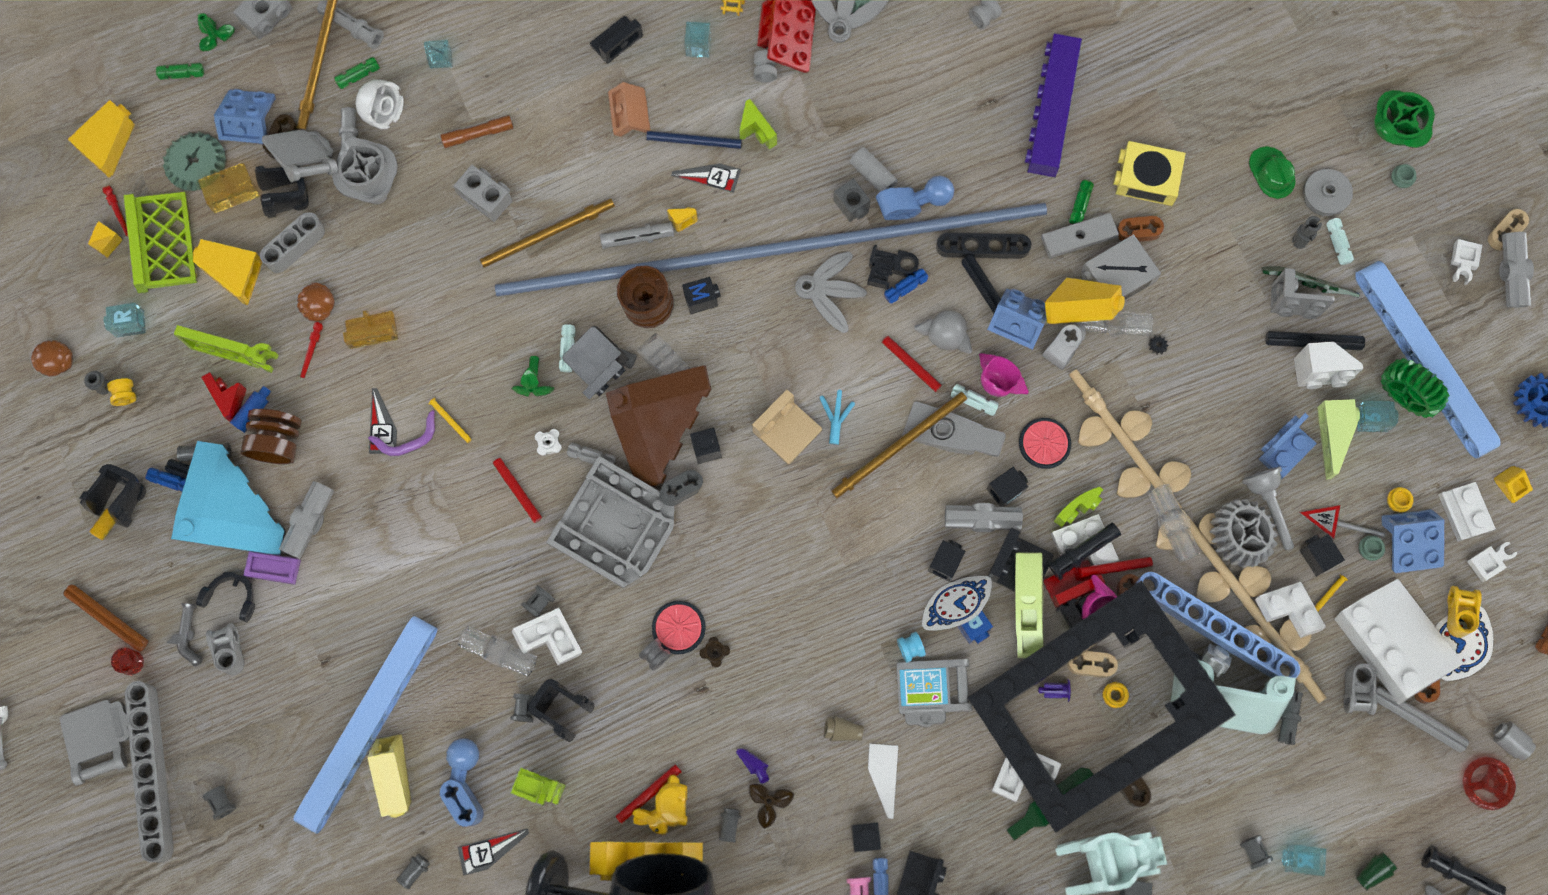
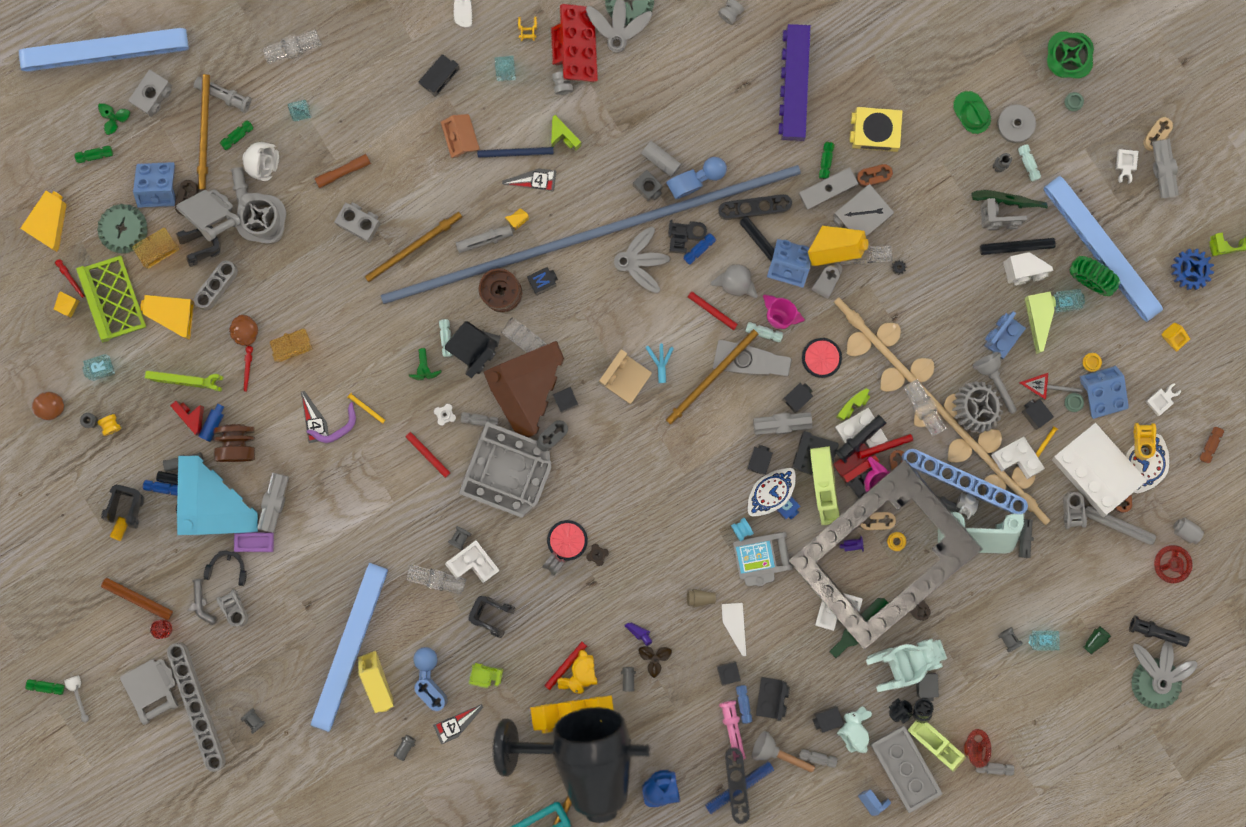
camera: 15 degrees left, 10 degrees up
dark grey bush [510,694,534,723] -> none
white plate [1438,482,1496,542] -> none

